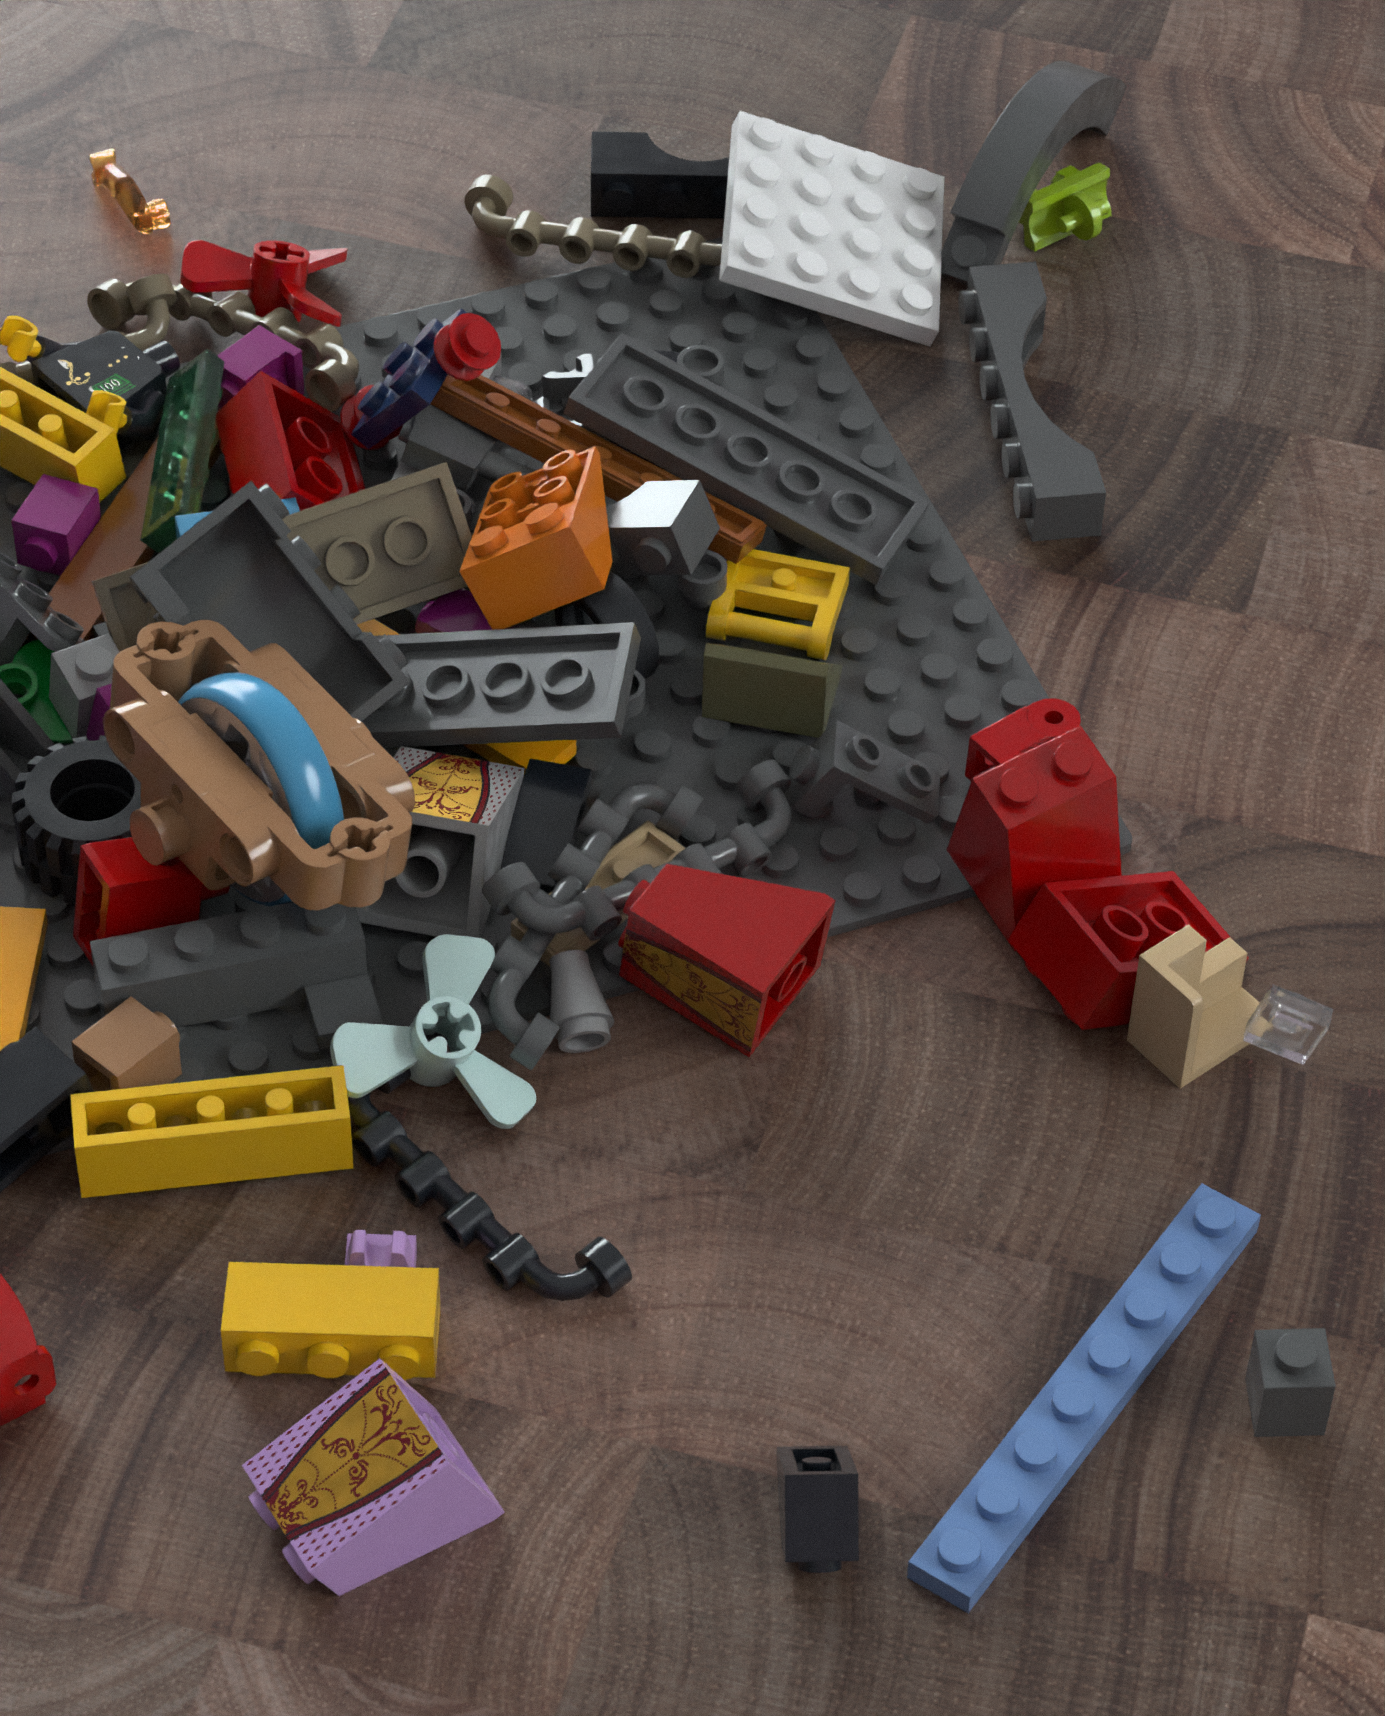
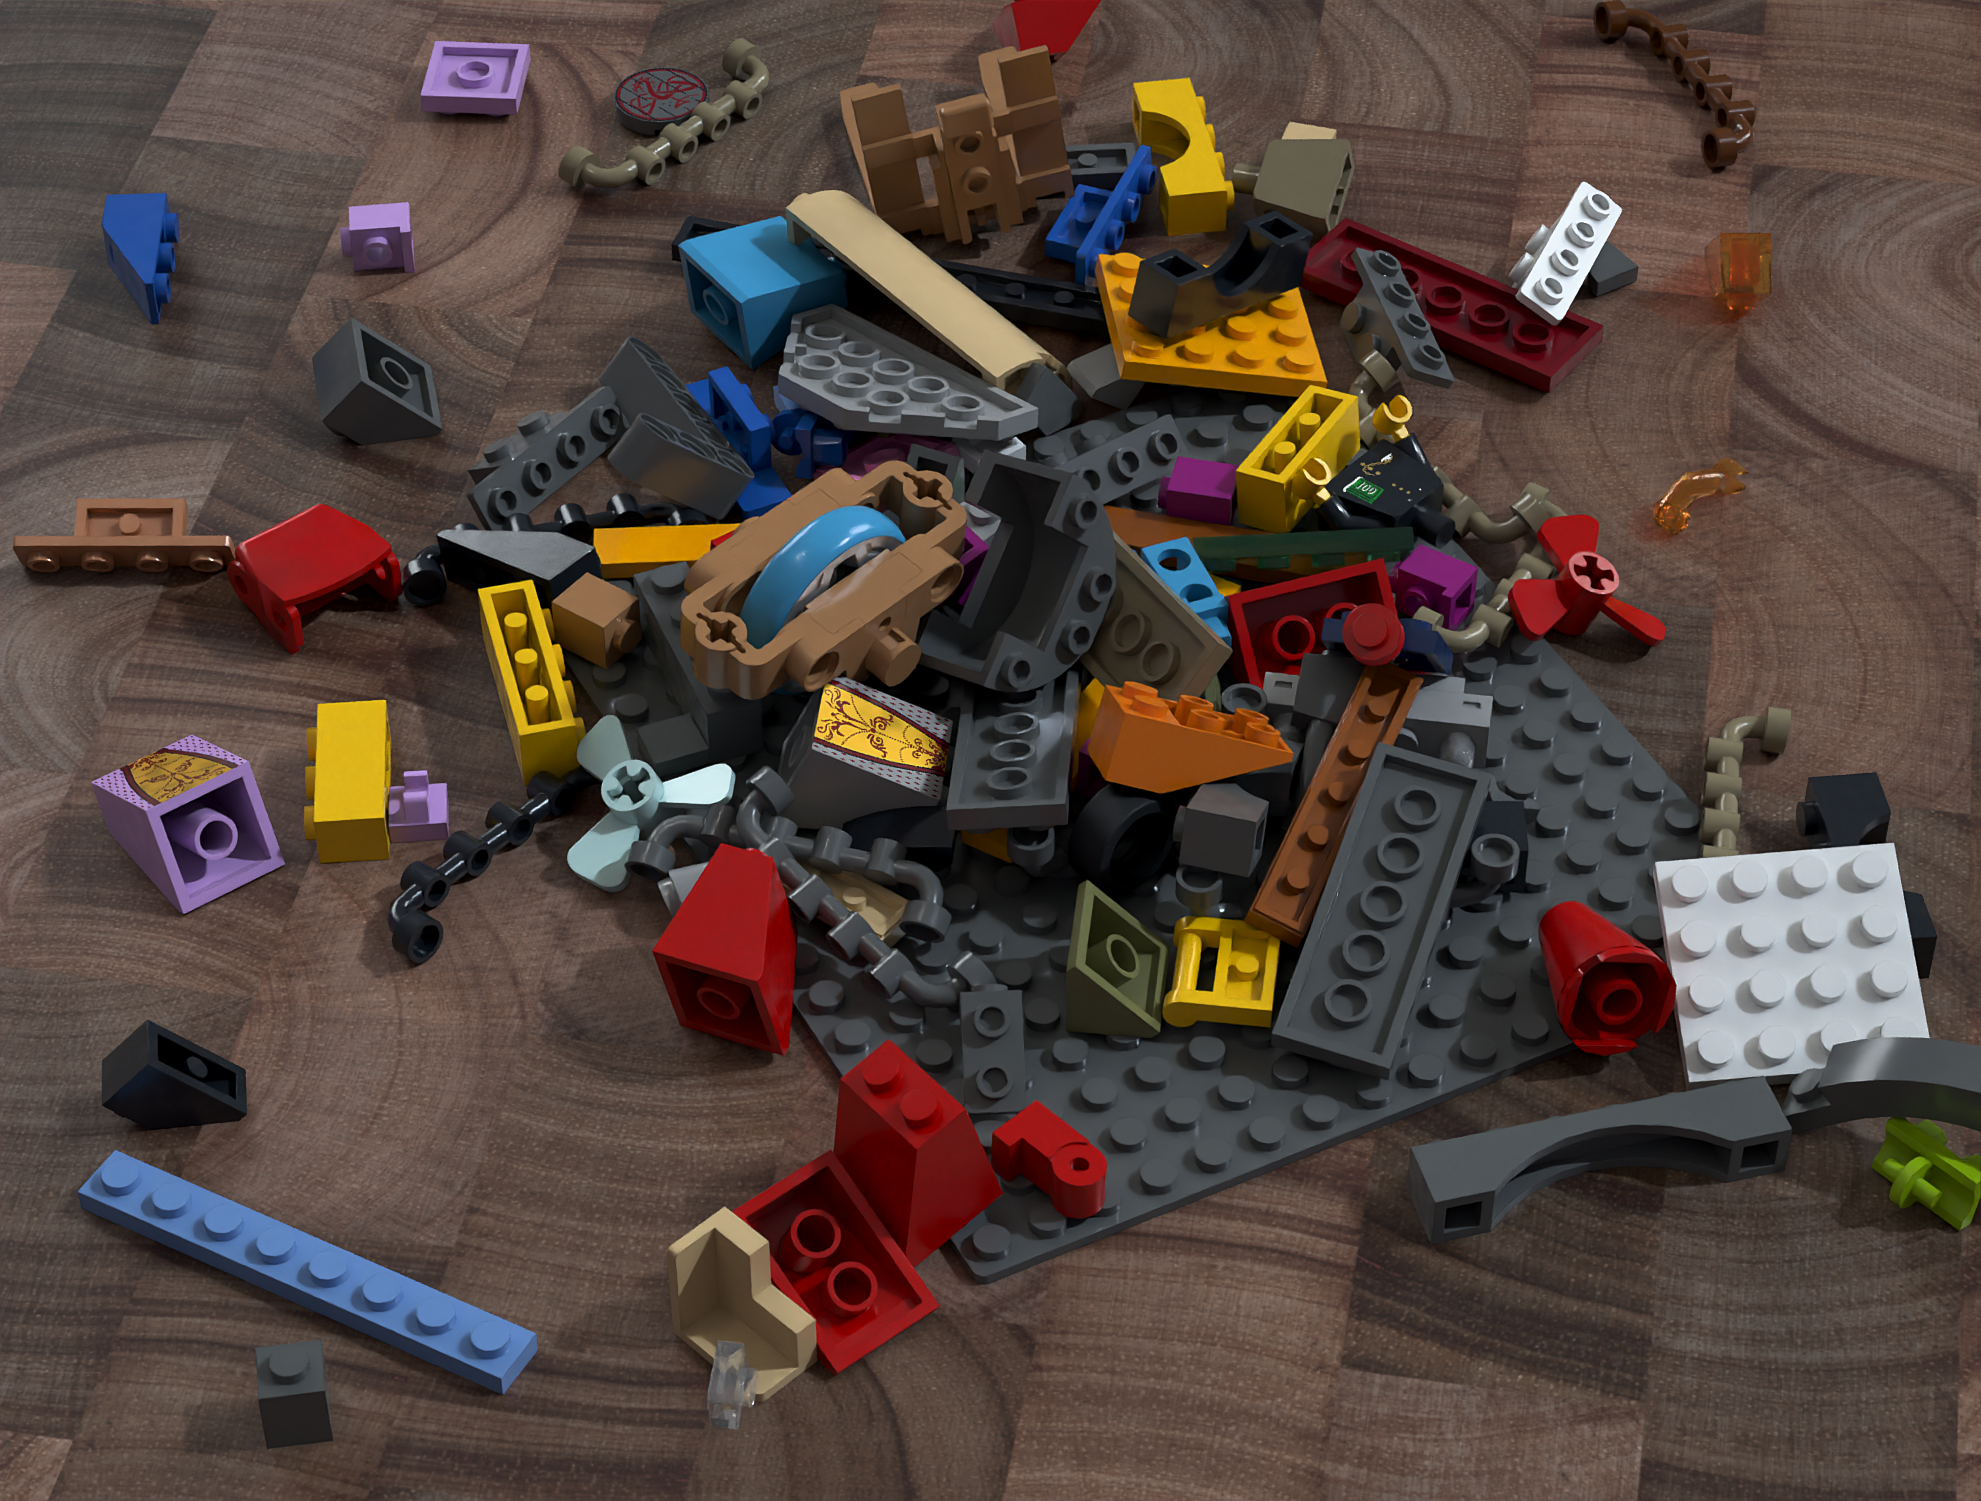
camera: 85 degrees right, 5 degrees down
none -> red cone [1538,901,1677,1056]

